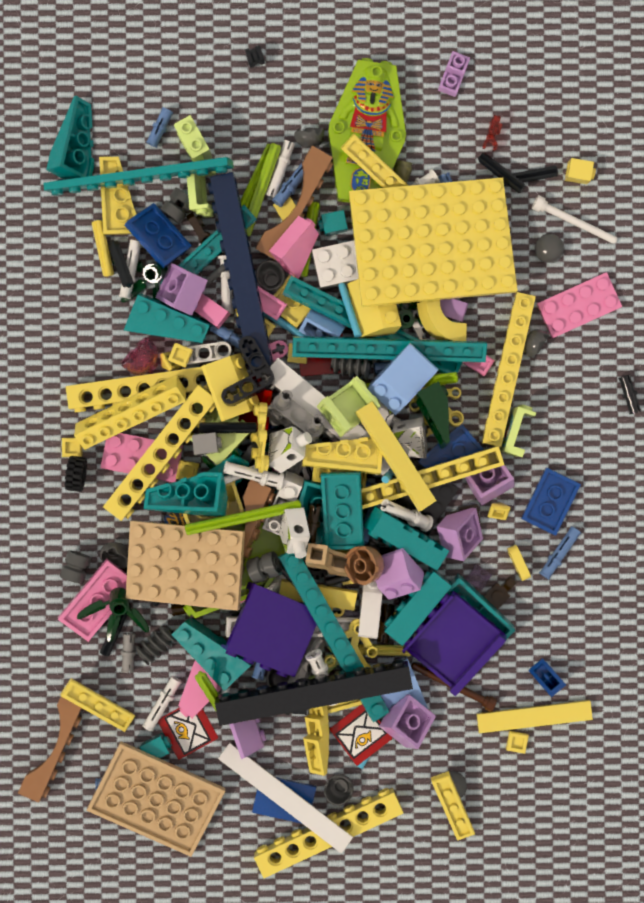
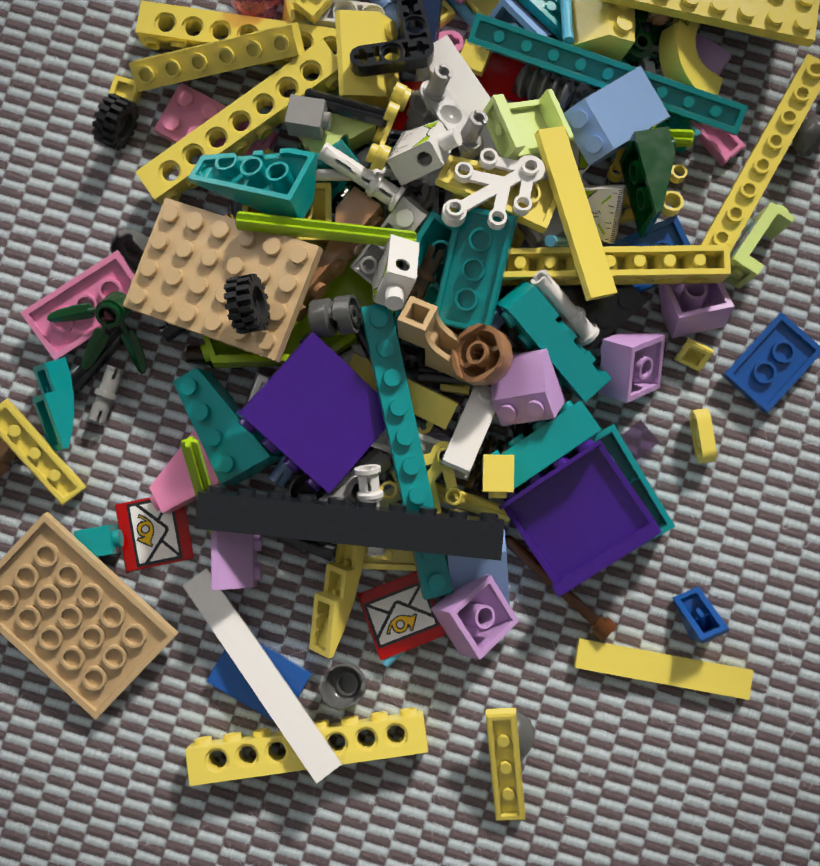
camera: 15 degrees right, 5 degrees down
dark grey wheel [60,550,92,584] -> none
dark grey piece [135,625,178,665] -> none
white pin [142,676,182,732] -> none
dark brown plate [483,576,516,610] -> none
light yellow tile [506,730,529,754] -> none
medium blue pin [539,526,581,580] -> none
none -> teal slope [32,357,74,451]
none -> black tyre [224,273,270,334]
none -> white plant [441,148,545,230]
none -> light yellow brick [482,454,514,498]

